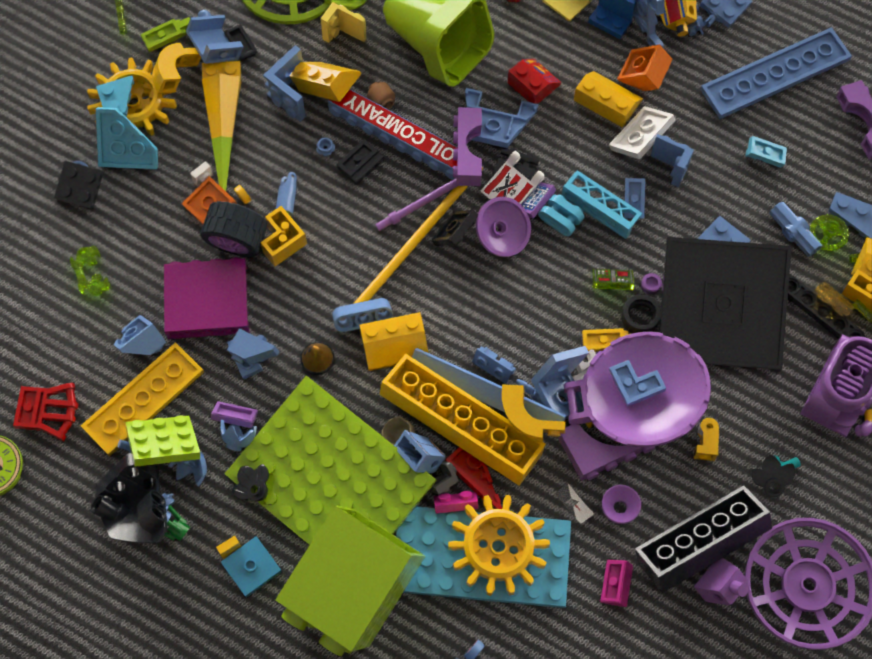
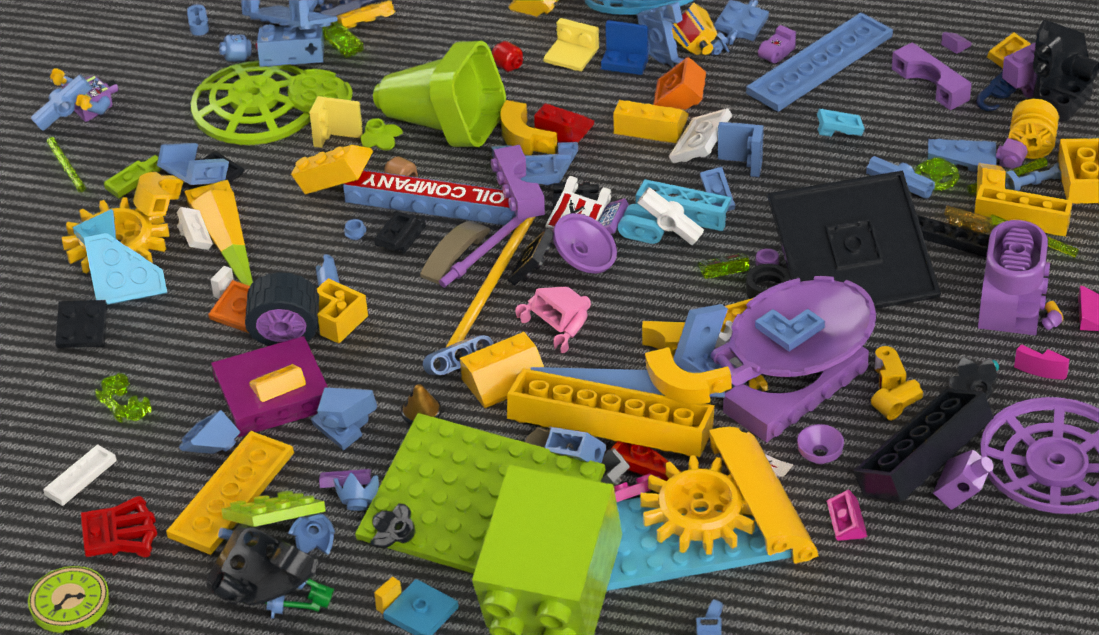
camera: 15 degrees left, 25 degrees down
medium blue bracket [263,45,306,122] -> none
medium blue hinge [472,346,516,384] -> none
none -> white plate [43,444,117,506]
none -> white hinge [177,207,213,250]
none -> yellow slope [249,364,306,402]
none -> lime plate [361,118,403,150]
none -> dark tan slope [420,221,490,285]
none -> yellow arch [501,100,557,156]
none -> bright pink torso [515,287,591,353]
none -> white piece [637,188,704,245]
none -> yellow arch [642,321,685,358]
none -> yellow cylinder [709,427,818,564]
none -> medium lavender leg [758,25,796,64]
none -> yellow piece [871,379,923,421]
none -> dark pink slope [1014,344,1070,380]

